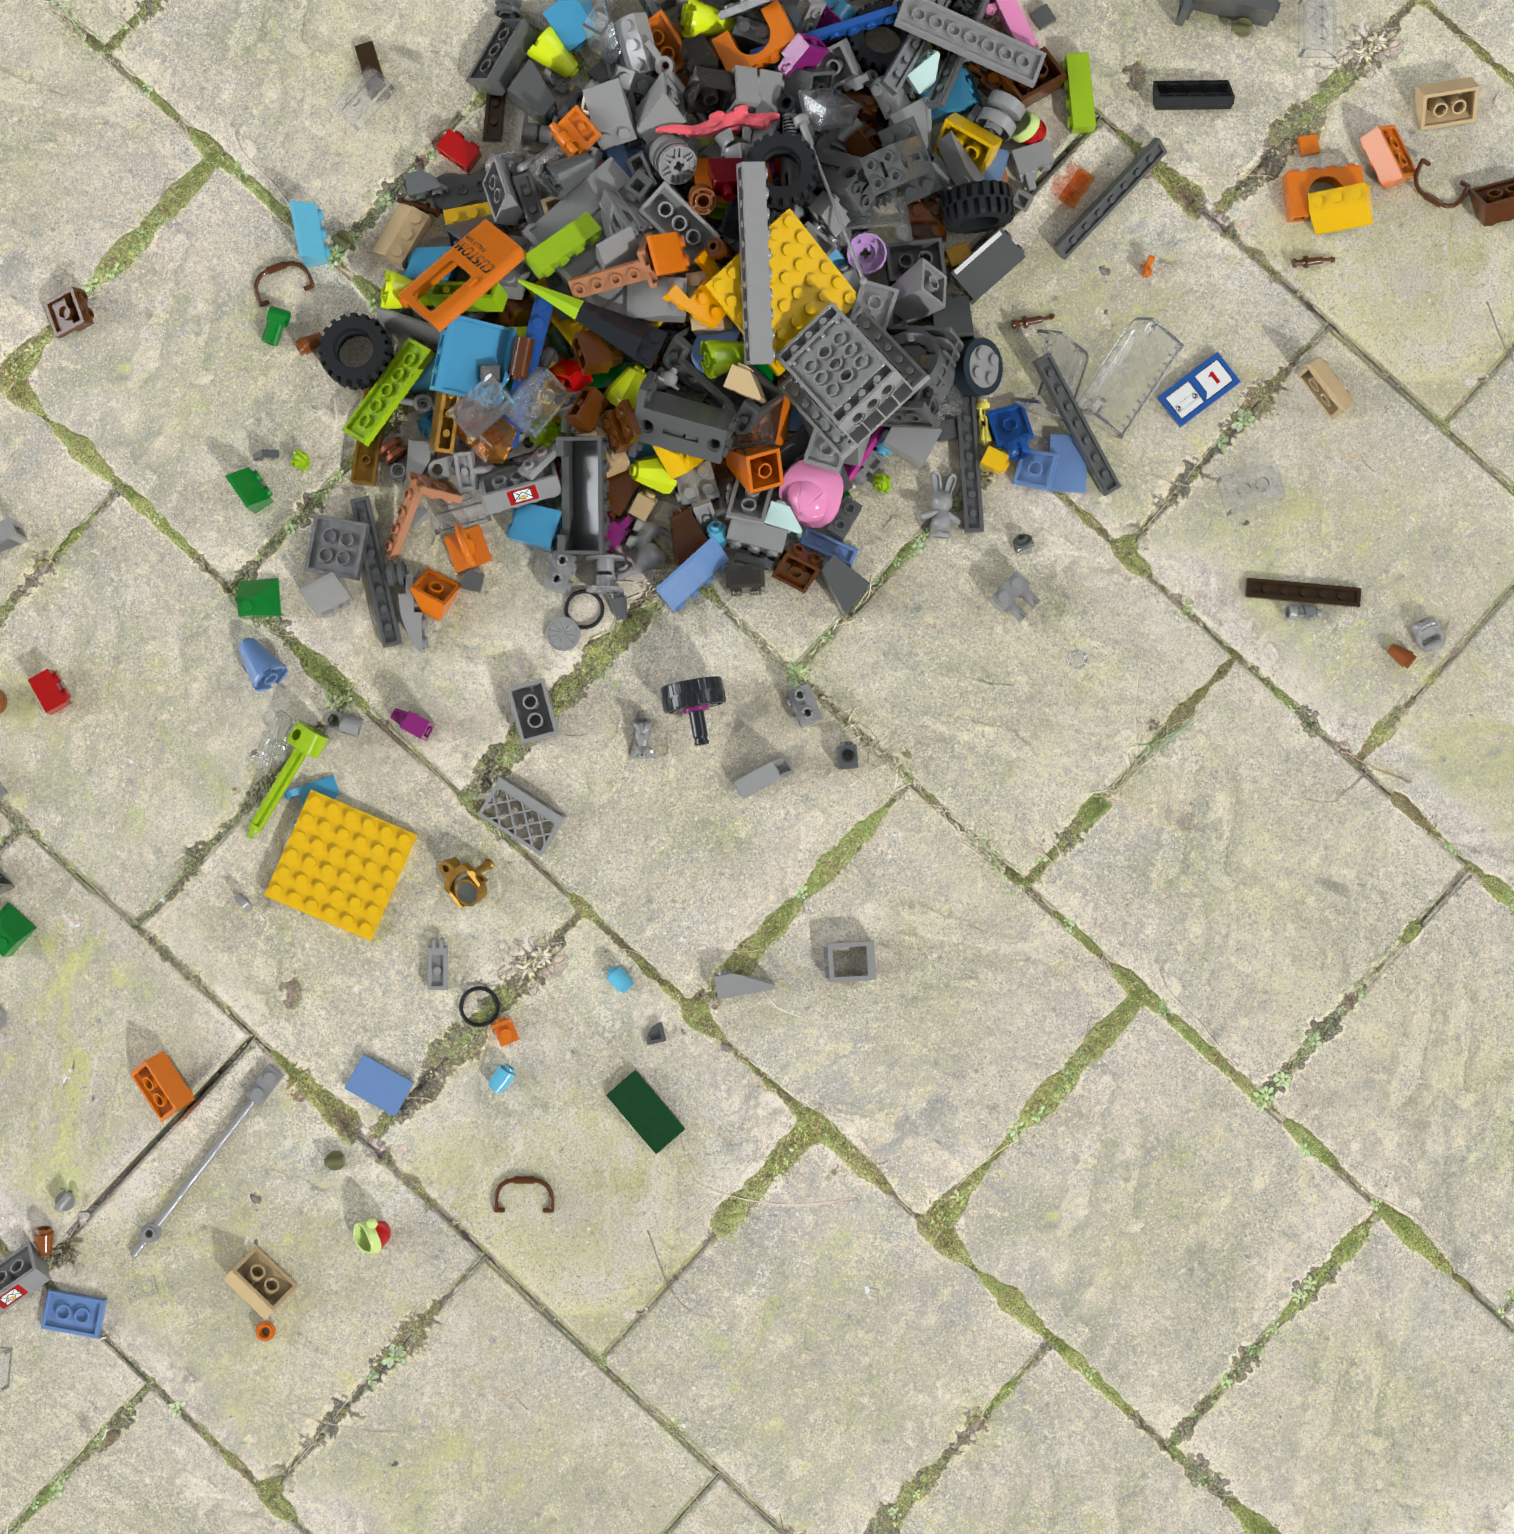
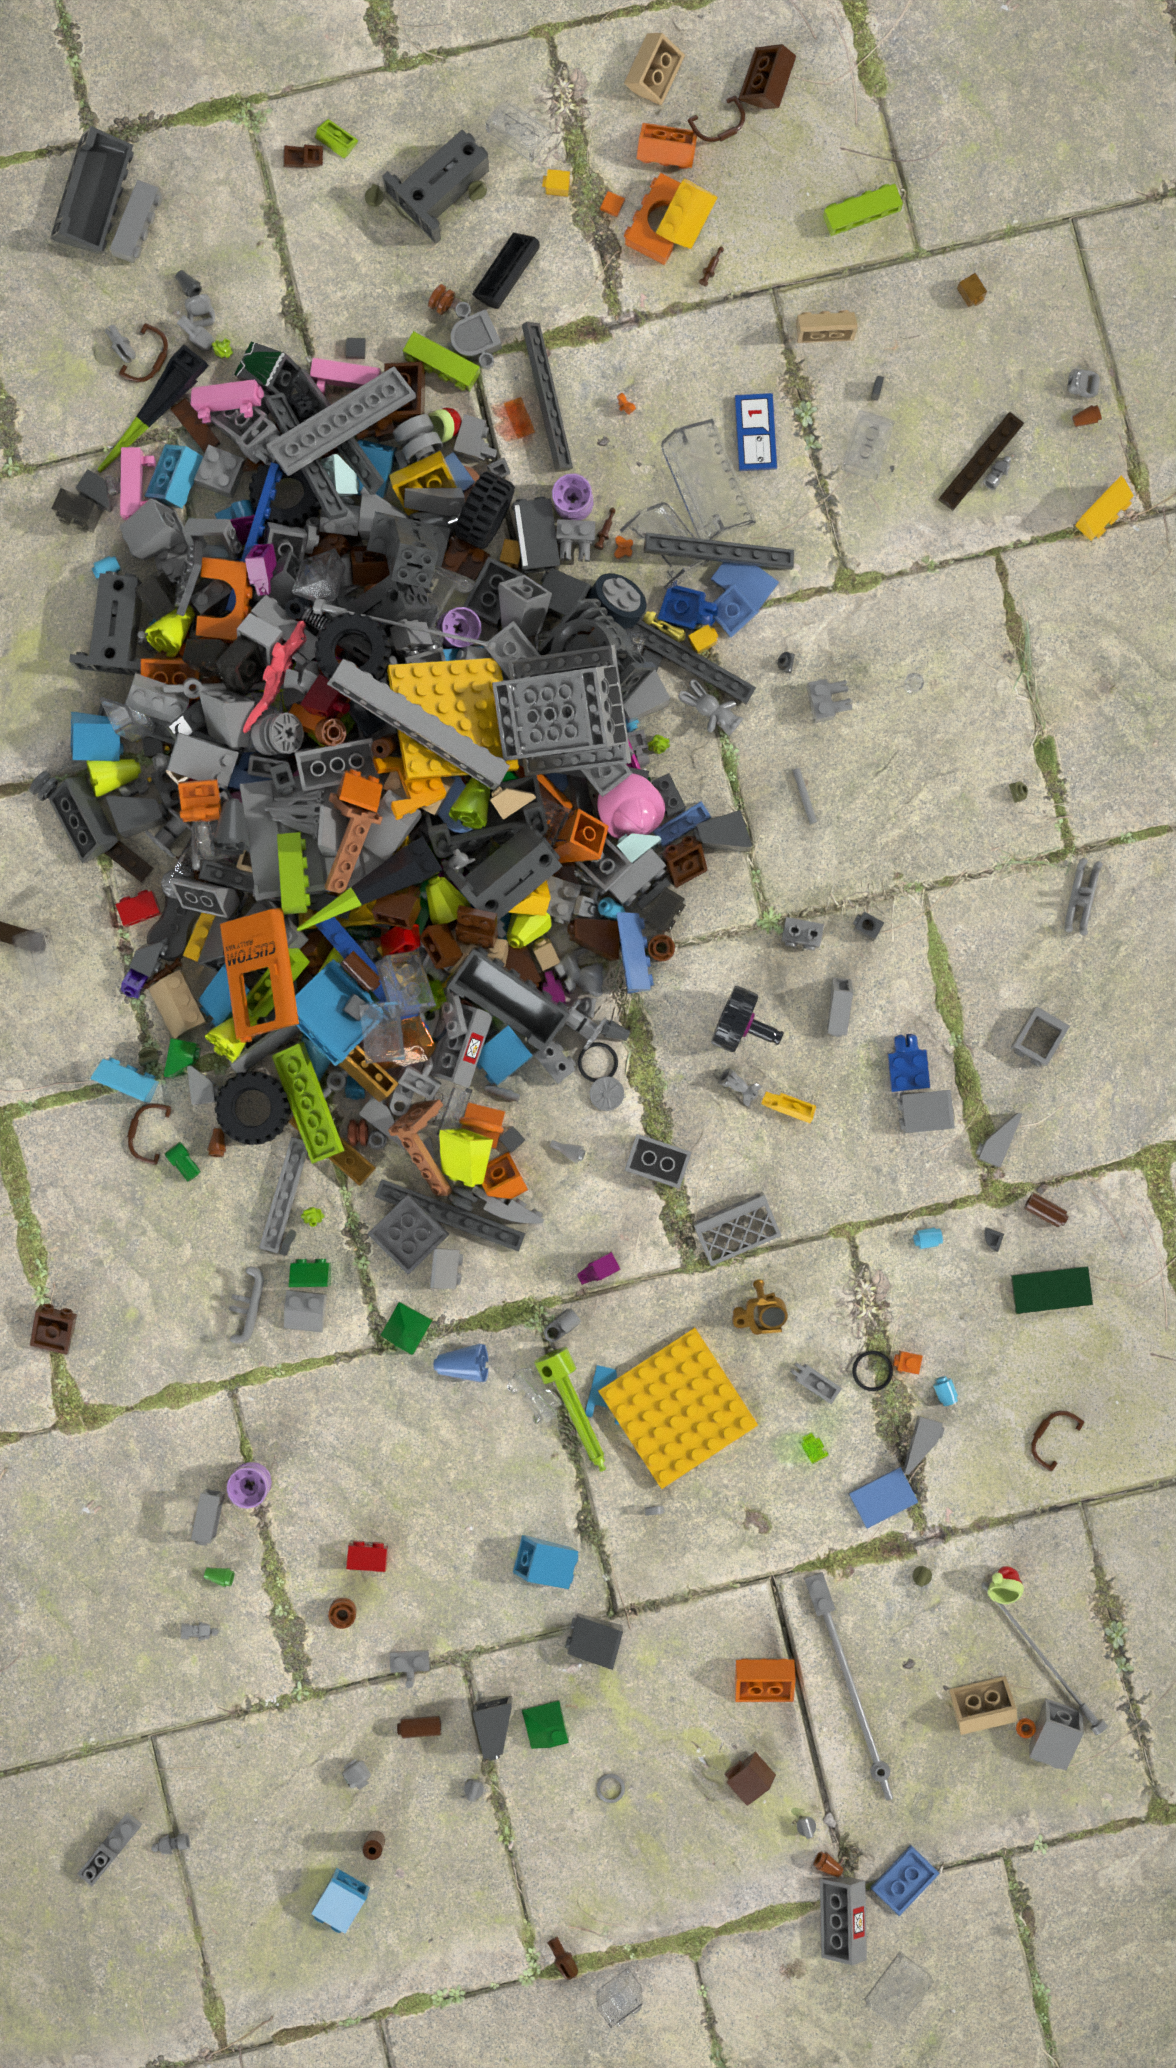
camera: 55 degrees left, 0 degrees up
none -> dark purple bracket [121,968,149,999]
none -> green slope [164,1038,201,1079]
none -> light grey slope [187,1066,219,1105]
none -> lavender wheel [227,1462,272,1509]
none -> light grey piece [229,1266,264,1343]
none -> light grey plate [259,1137,308,1254]
none -> light grey slope [284,1290,327,1332]
none -> dark orange wheel [428,284,455,315]
none -> neon yellow slope [439,1128,493,1187]
none -> light grey piece [447,302,502,370]
none -> light grey animal [484,1085,520,1102]
none -> dark azure slope [513,1535,579,1589]
none -> yellow brick [542,169,570,197]
none -> light grey cone [550,1140,586,1164]
none -> lavender wheel [552,473,594,521]
none -> light grey brick [556,519,595,562]
none -> dark grey slope [565,1613,623,1670]
none -> orange piece [614,536,633,559]
none -> dark orange wheel [648,934,675,961]
none -> reddish brown plate [724,1751,776,1806]
none -> yellow hinge [761,1091,816,1124]
none -> light grey bar [792,768,817,824]
none -> clear neon green brick [800,1432,829,1464]
none -> lime brick [823,184,903,236]
none -> dark grey tile [871,376,884,401]
none -> blue plate [887,1034,930,1092]
none -> light grey slope [897,1090,955,1134]
none -> light grey slope [903,1416,944,1475]
none -> pearl gold brick [957,273,987,307]
none -> light grey piece [981,1581,1108,1735]
none -> olive plate [1009,781,1028,803]
none -> reddish brown brick [1024,1192,1069,1228]
none -> light grey slope [1029,1698,1084,1771]
none -> light grey piece [1064,858,1103,936]
none -> yellow slope [1075,475,1134,541]

